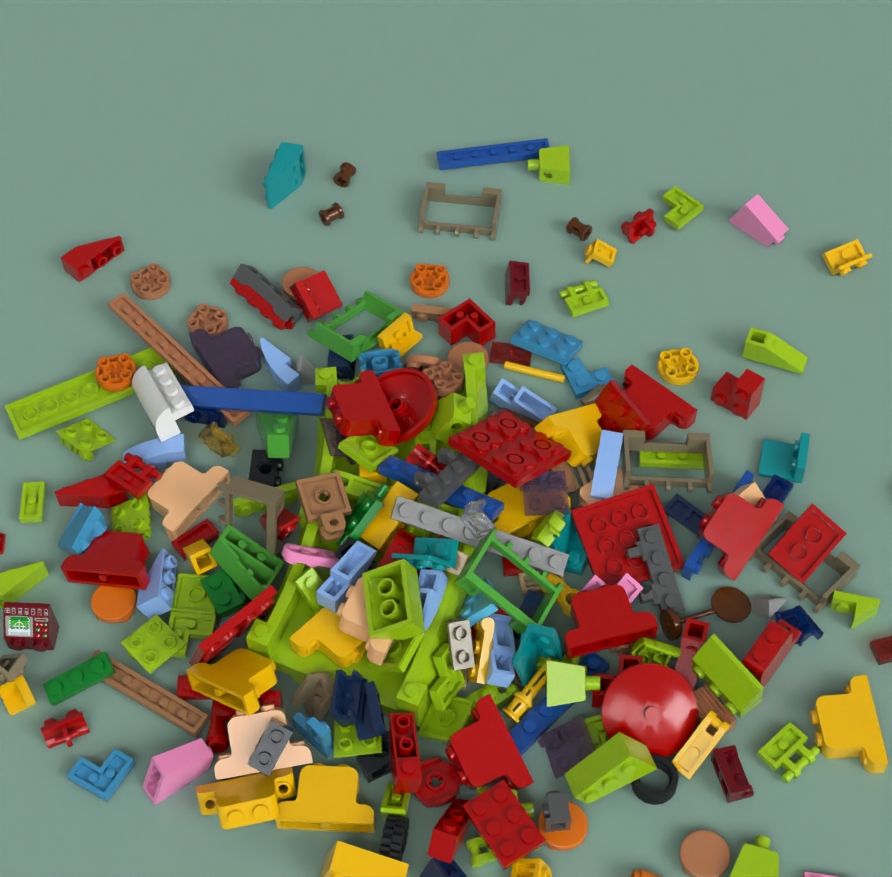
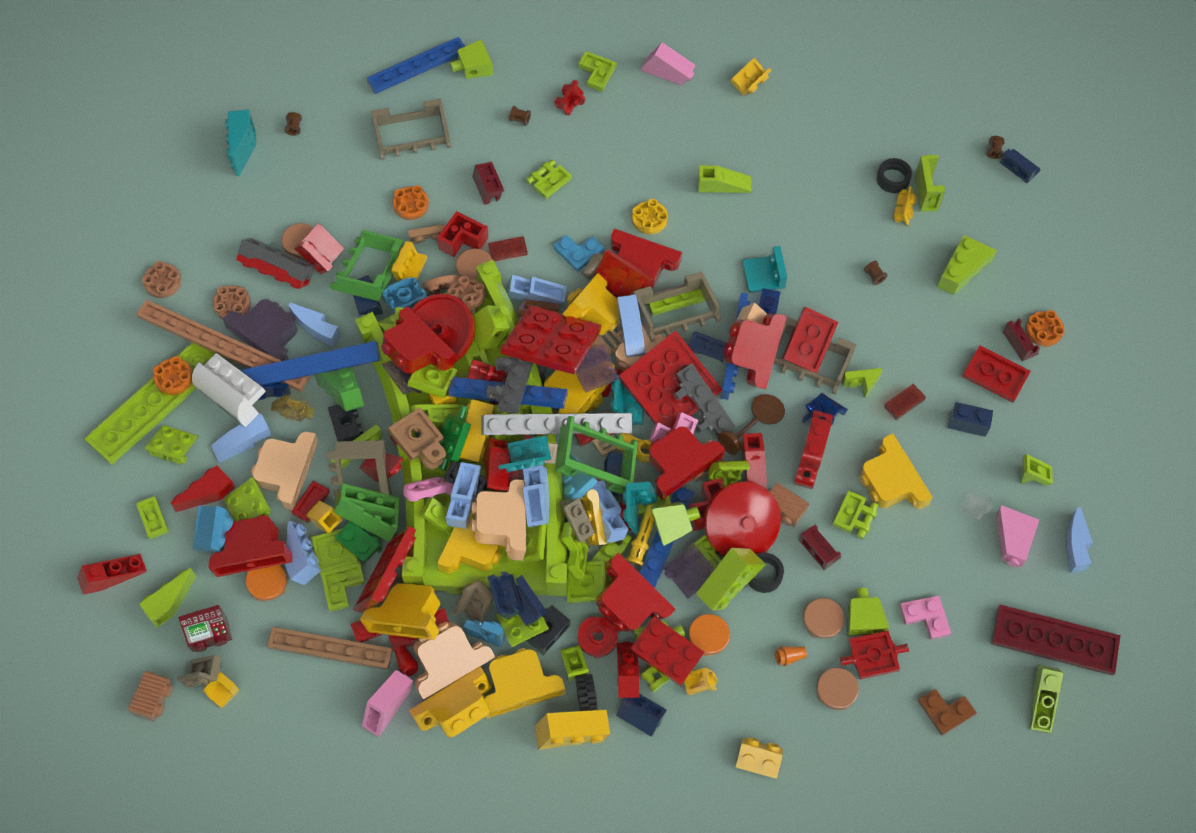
camera: 25 degrees left, 10 degrees up
red hips [40,709,90,749] -> none
green plate [43,651,116,706] -> none
red slope [61,236,125,282] -> none
dark azure plate [67,749,136,802] -> none
red plate [104,453,162,500] -> none
lime hinge [121,614,186,674] -> none
brick [247,717,294,776] -> none
light grey slope [297,355,315,384] -> none
reddish brown bush [319,202,344,226] -> none
lime slope [362,559,425,640] -> none
red slope [389,713,422,793] -> none
clear bracket [460,499,496,539] -> none
yellow bar [504,361,566,383] -> none
dark azure plate [510,320,583,366] -> none
lime piece [531,510,566,547] -> none
dark grey brick [542,790,571,832] -> none
yellow bracket [584,239,617,268] -> none
yellow plate [672,710,731,780] -> none
lime slope [692,634,764,719] -> none
red brick [711,369,765,420] -> none
light grey slope [753,594,786,618] -> none

